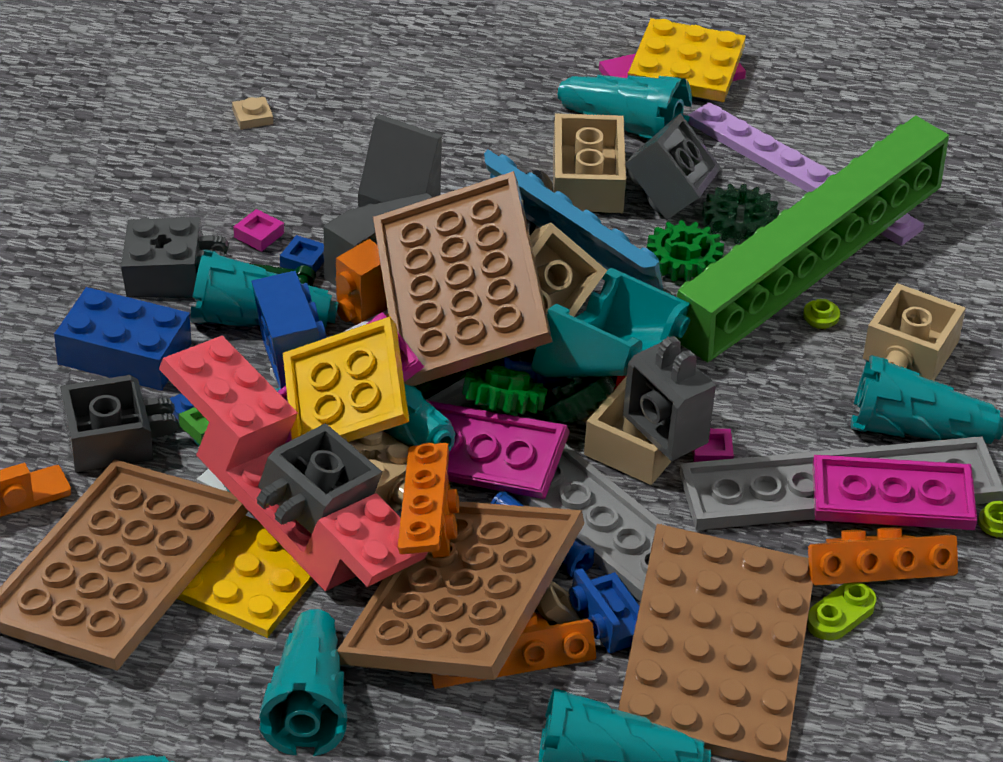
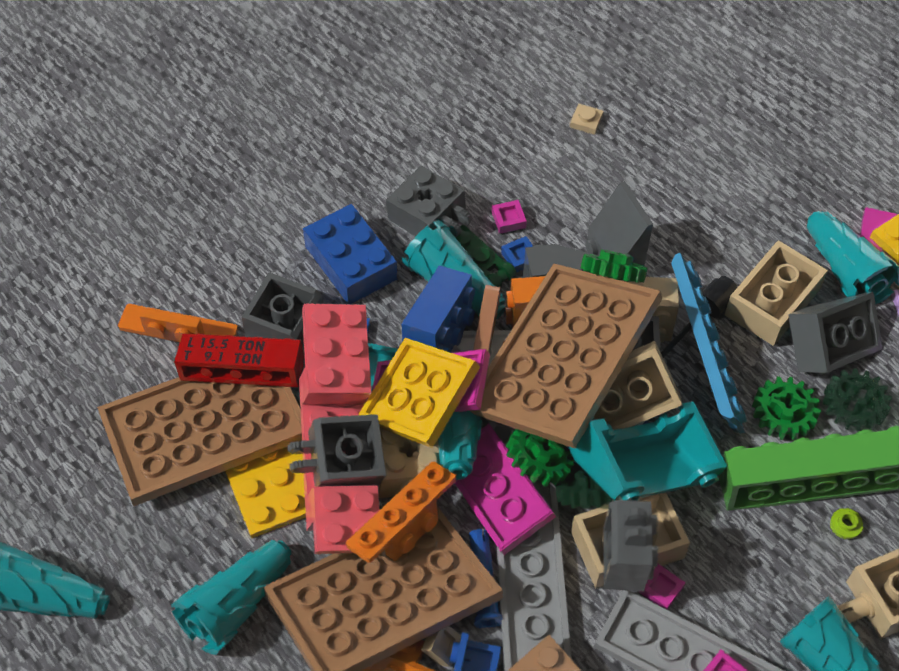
camera: 40 degrees right, 15 degrees up
none -> red brick [174,333,305,387]
none -> nougat beam [473,285,501,354]
none -> green gear [580,249,648,283]

